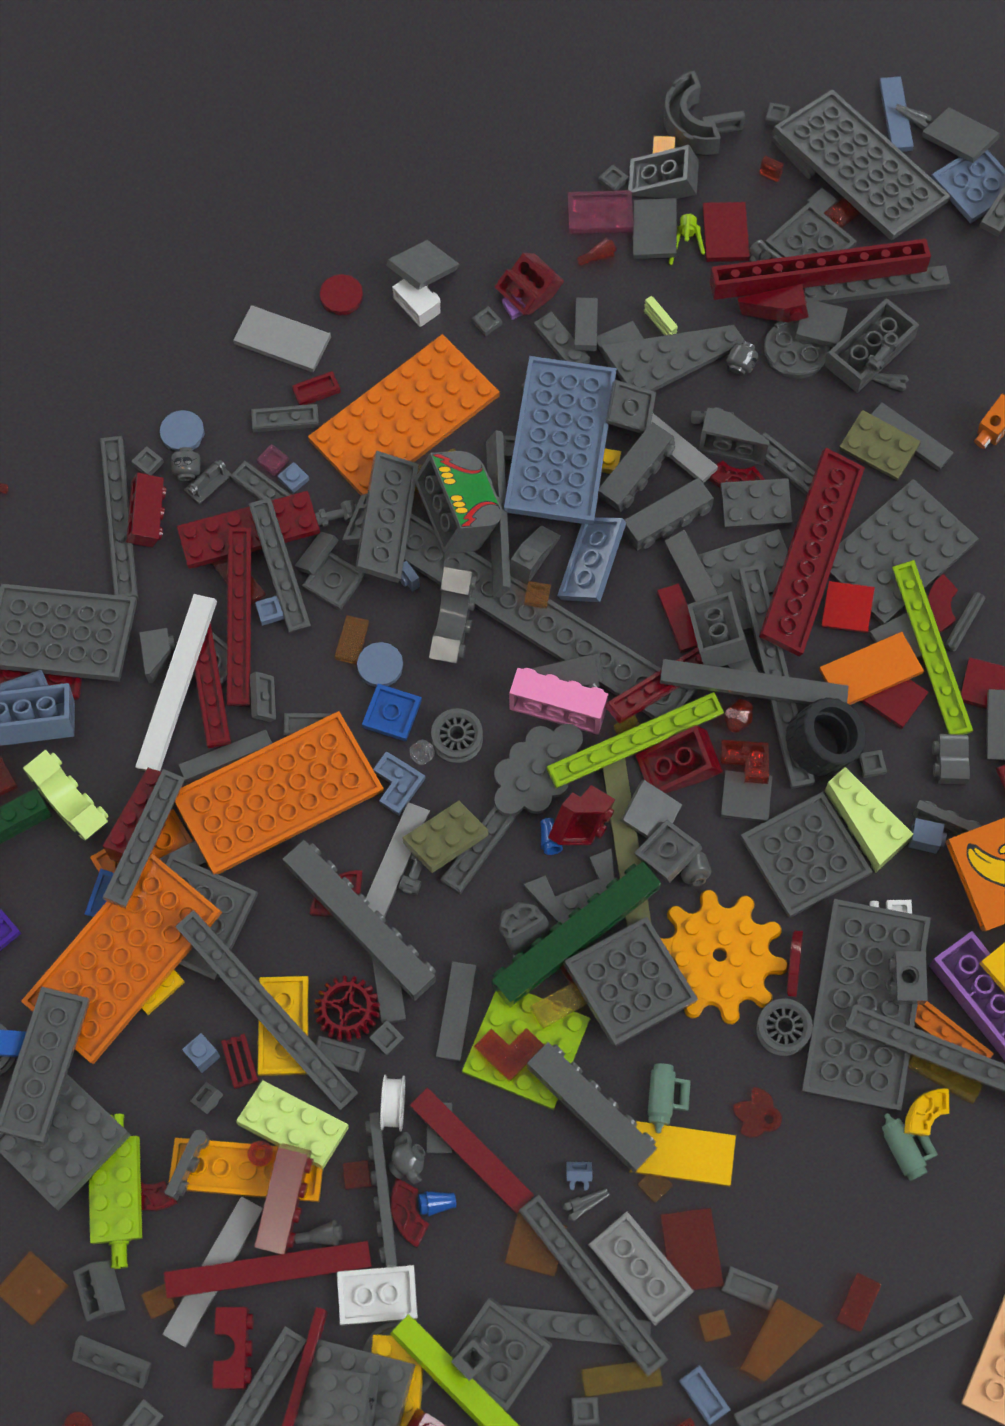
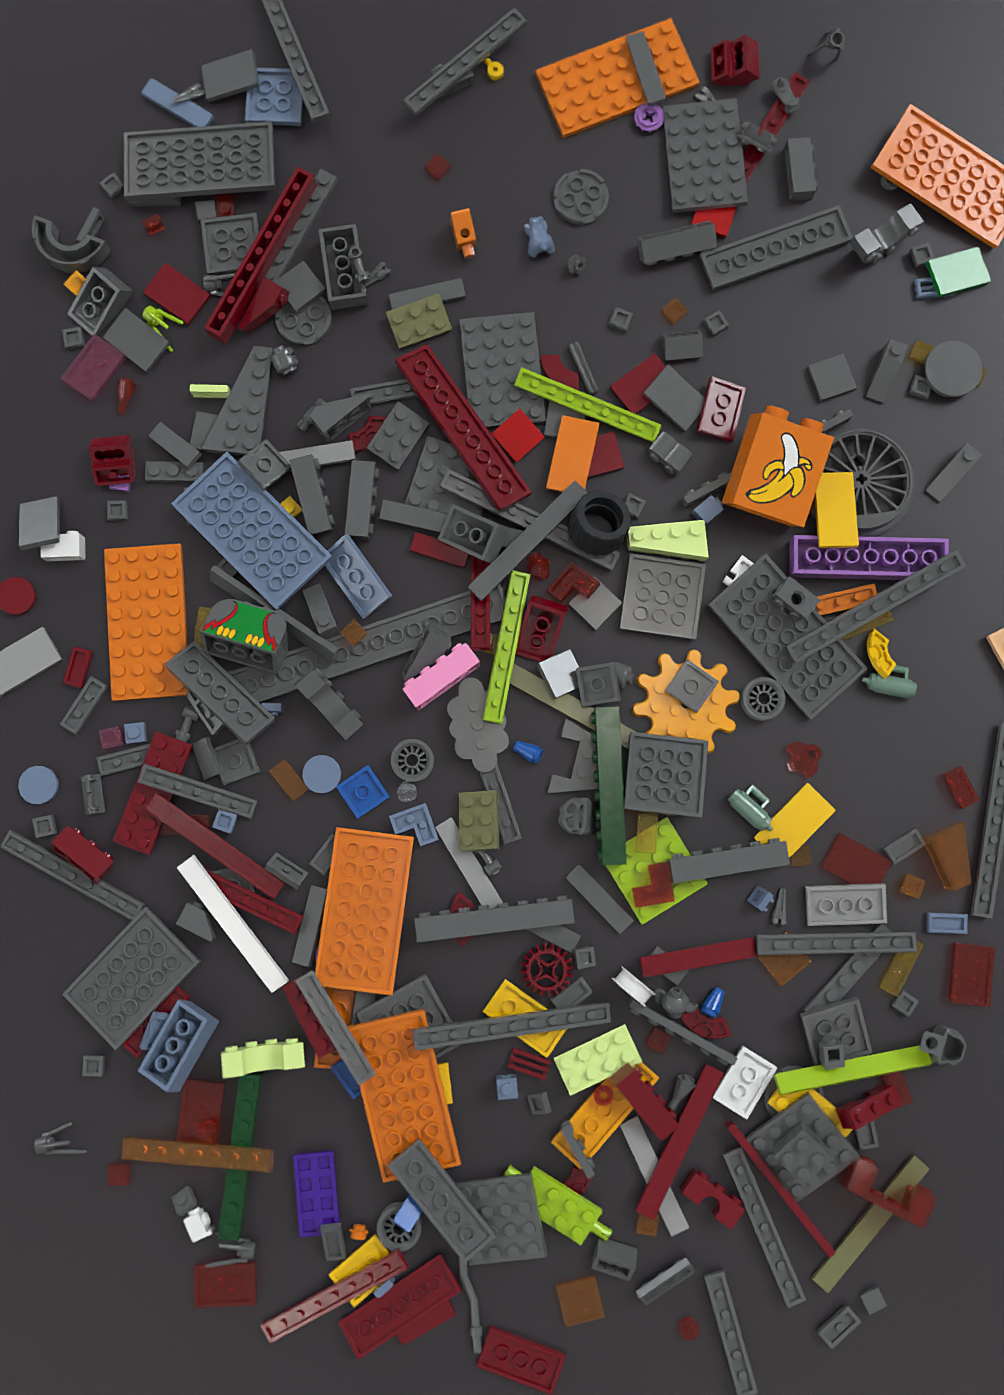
camera: 55 degrees left, 15 degrees up
dark grey head [171,447,201,481] -> none
dark red piece [548,785,616,845] -> none
dark red tile [787,931,803,997] -> none
none -> dark grey tile [665,659,719,713]

